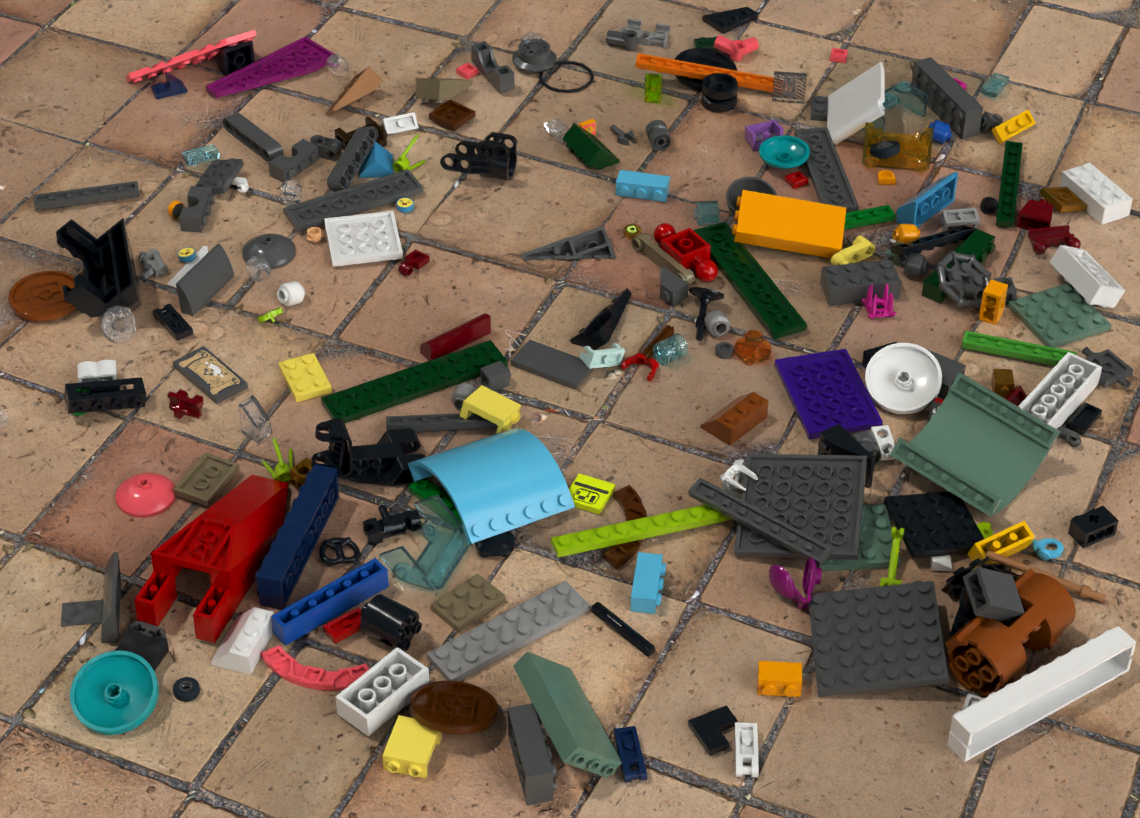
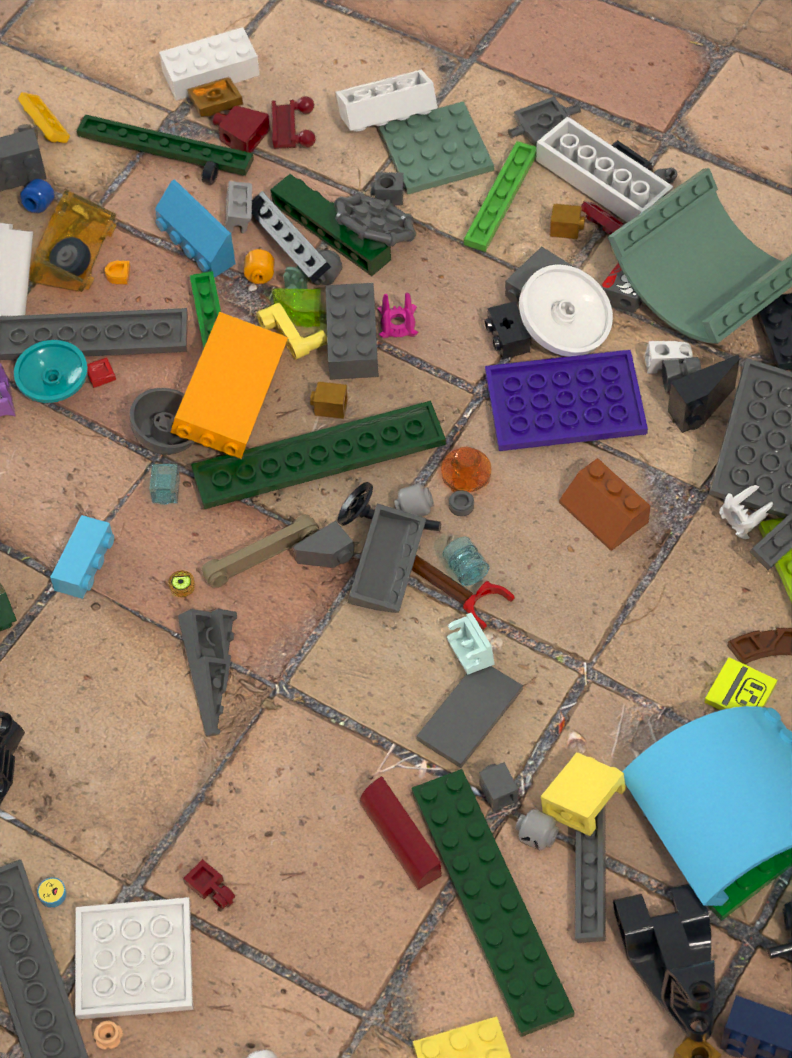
camera: 80 degrees left, 15 degrees up
black wedge [570,288,632,350] -> none
red brick [654,223,718,282] -> none
light orange brick [979,279,1008,325] -> none
none -> clear neon green slope [272,288,322,327]
none -> pearl gold brick [310,381,348,419]
none -> dark grey slope [347,503,426,613]

